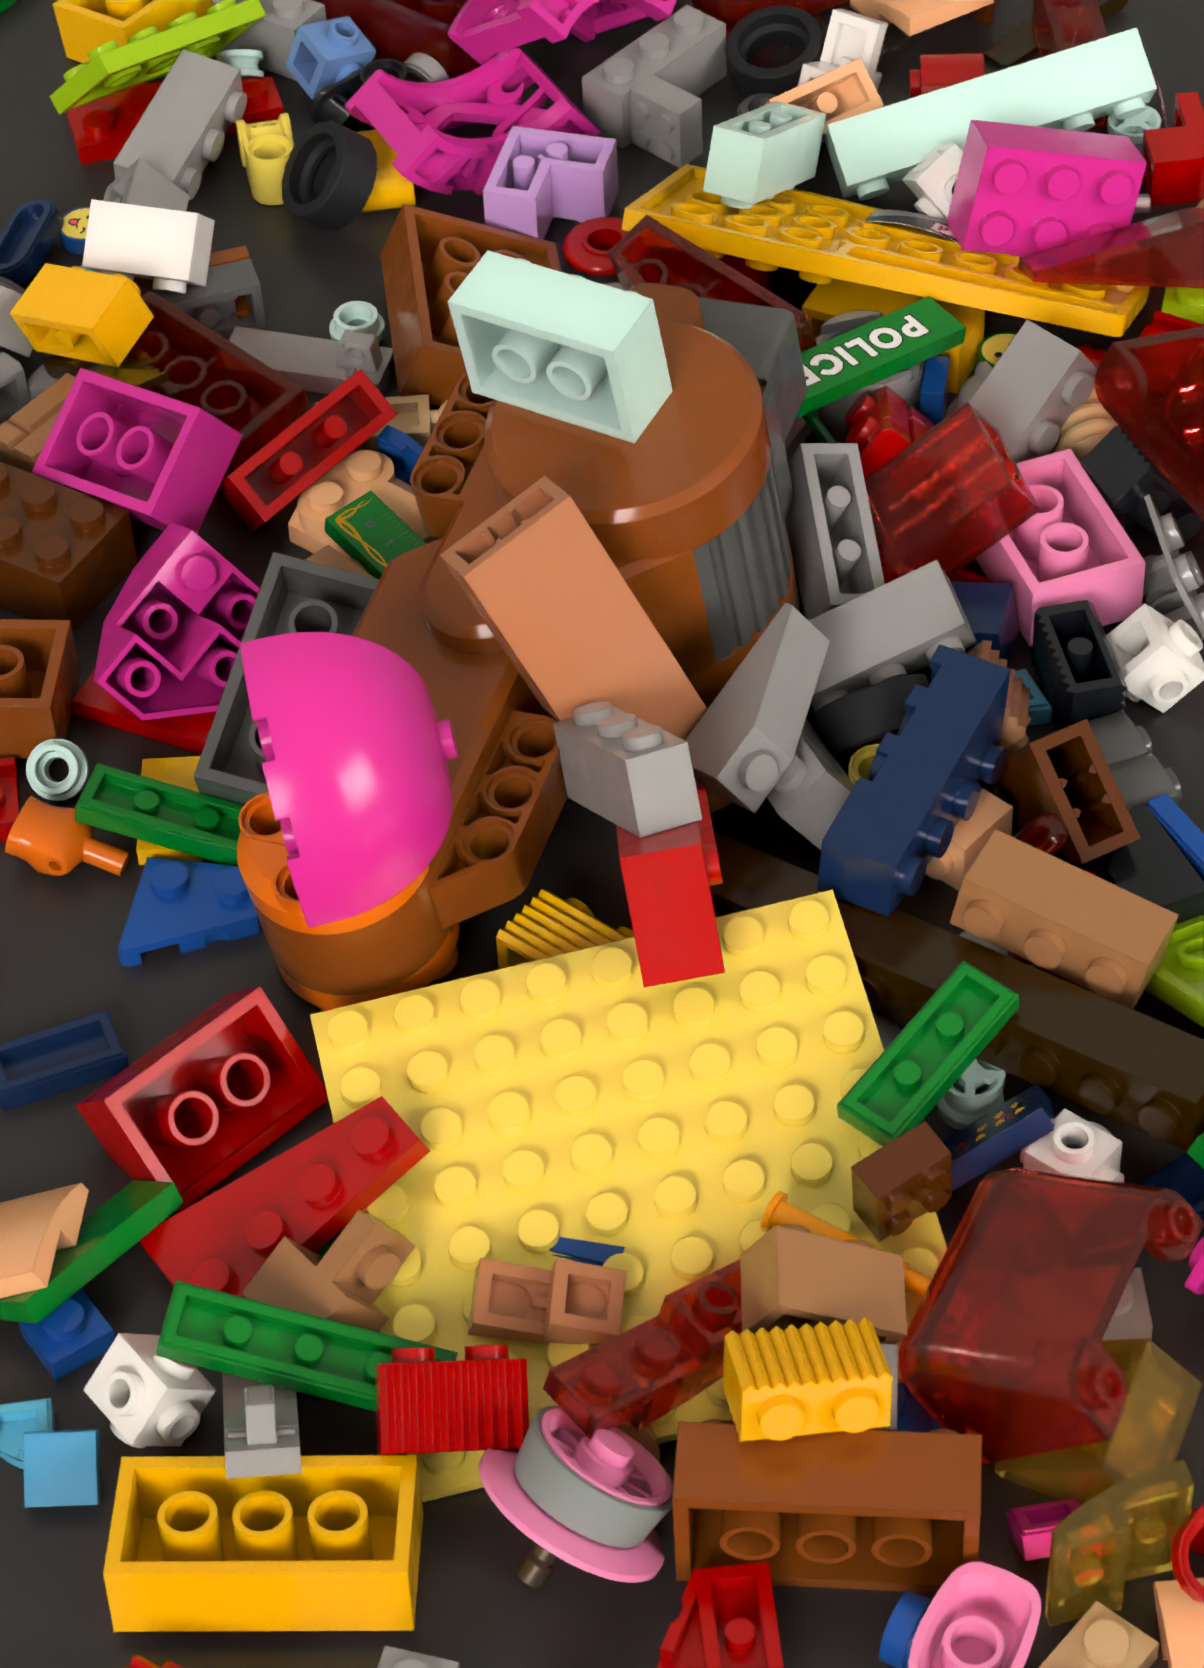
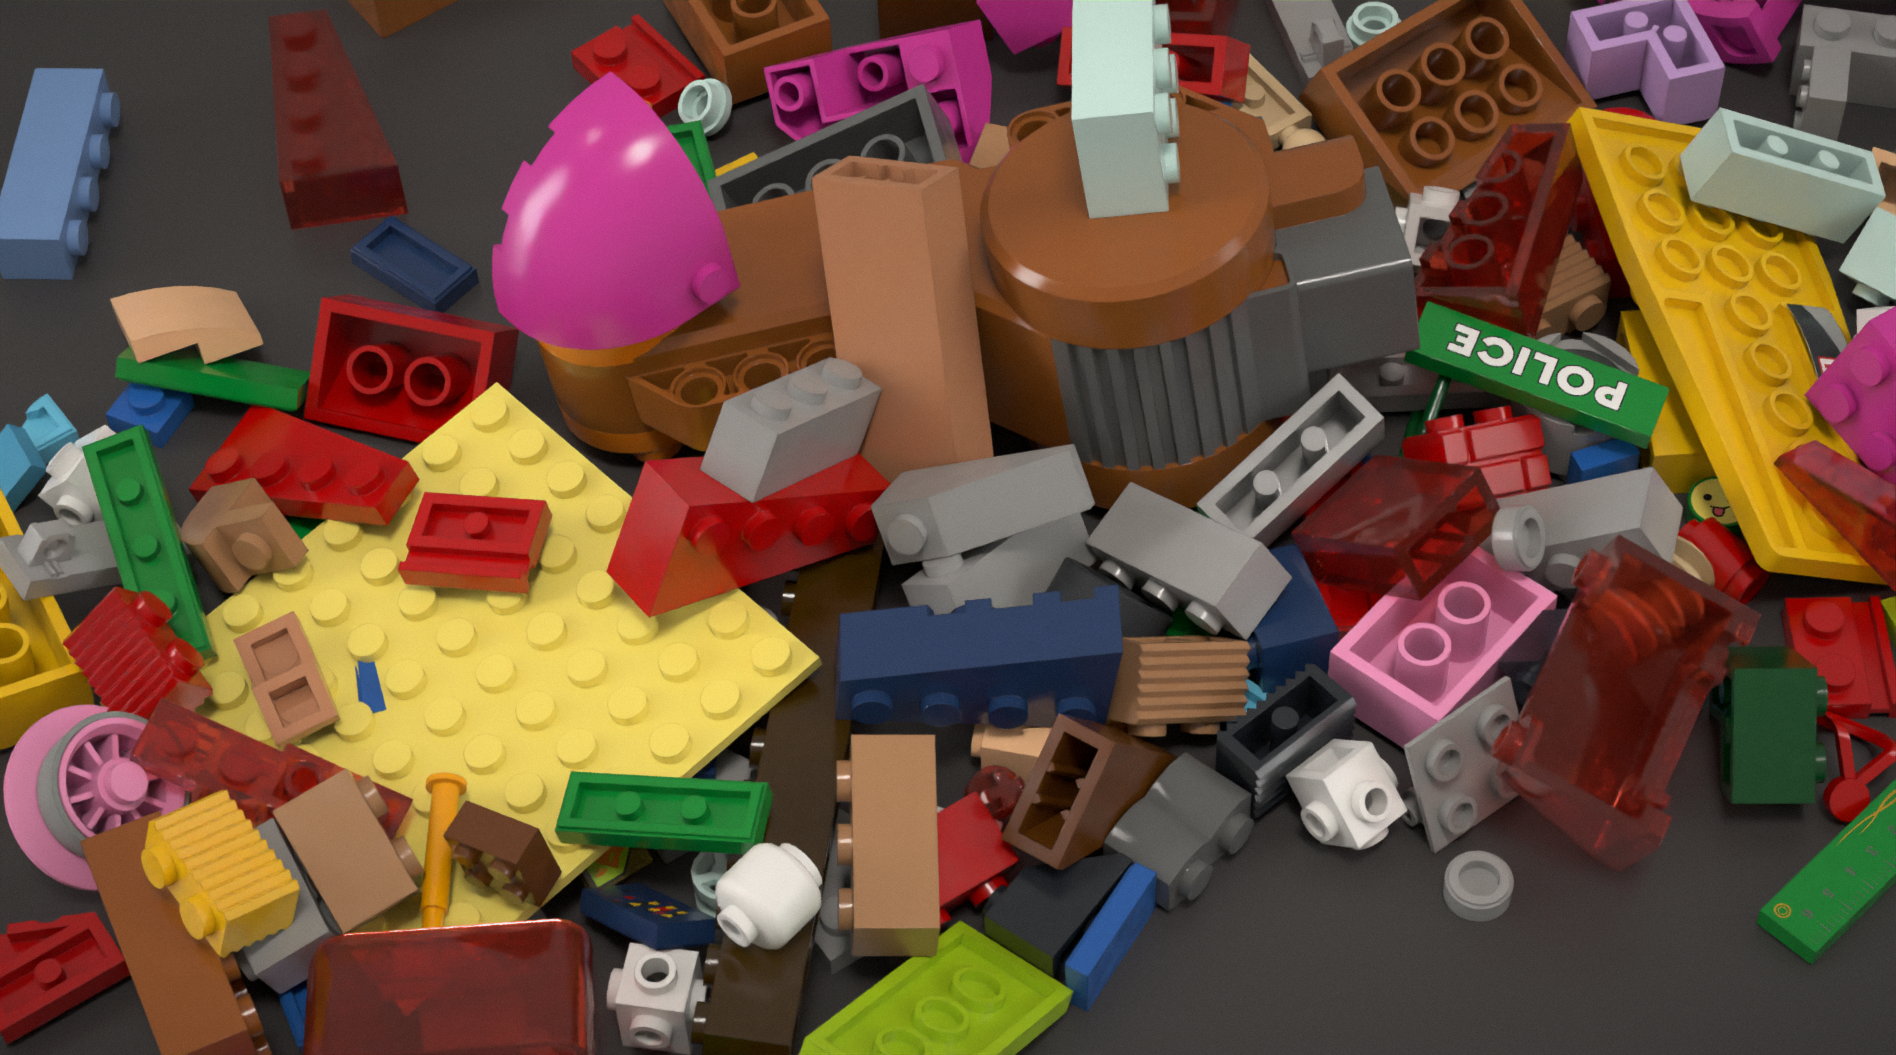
camera: 60 degrees right, 5 degrees up
none -> red plate [397,492,553,594]
none -> white head [715,843,822,949]
none -> light grey tile [1492,505,1546,572]

